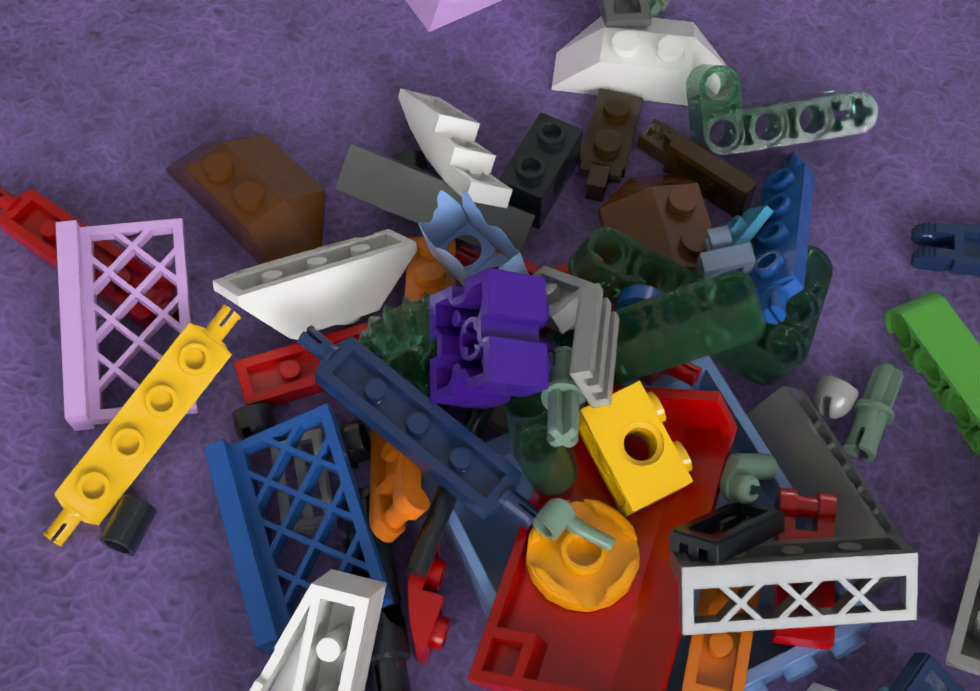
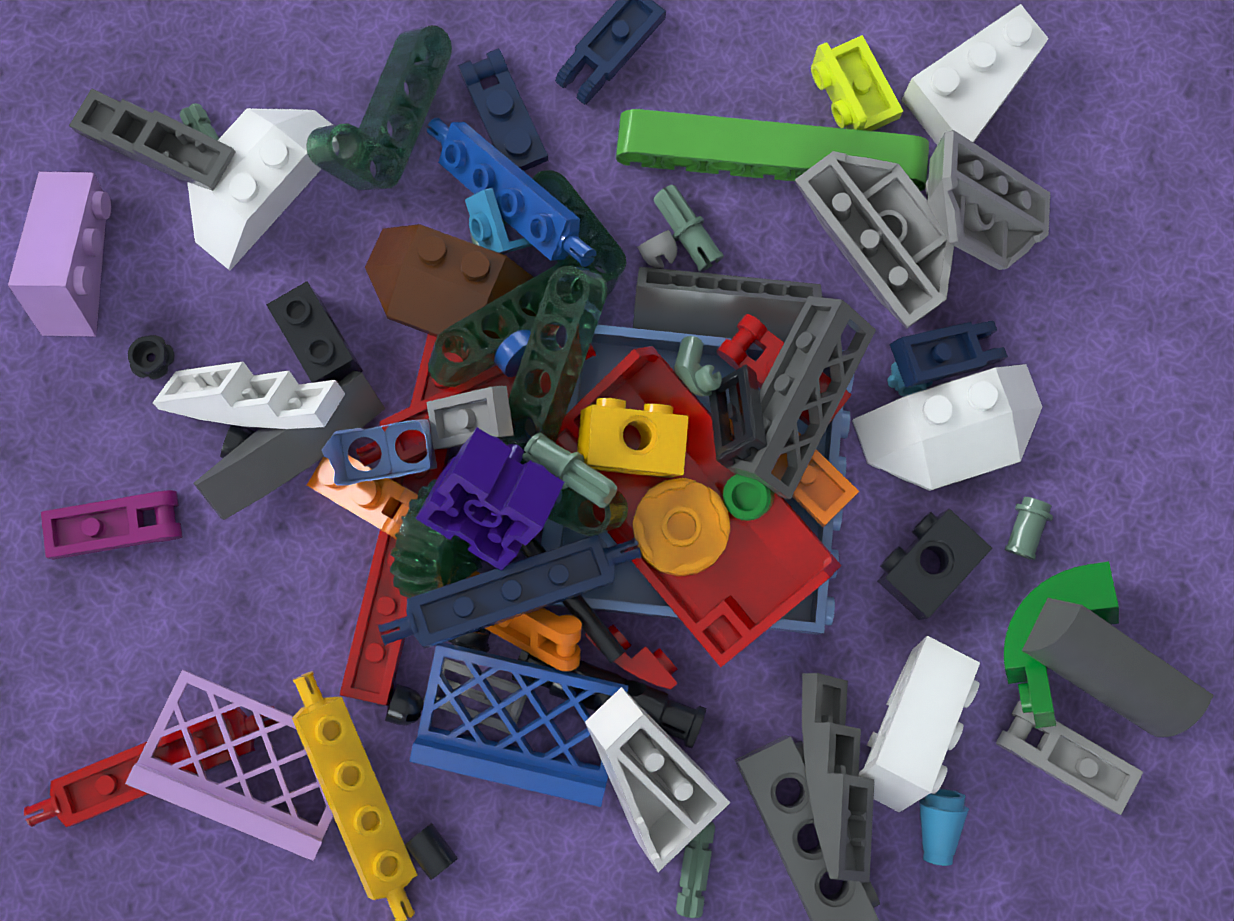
camera: 55 degrees left, 20 degrees up
reddish brown wedge [165,134,326,264] -> none
white wedge [213,229,417,340] -> none
sand green hand [532,498,616,552] -> none
light grey tile [569,283,619,408] -> none
dark brown hinge [579,89,643,202] -> none
dark brown hinge [637,119,757,217] -> none
sand blue tile [694,225,756,289] -> none
none -> magenta plate [41,490,183,560]
none -> black plate [128,335,174,380]
none -> dark blue plate [458,48,549,171]
none -> green tile [723,474,775,521]

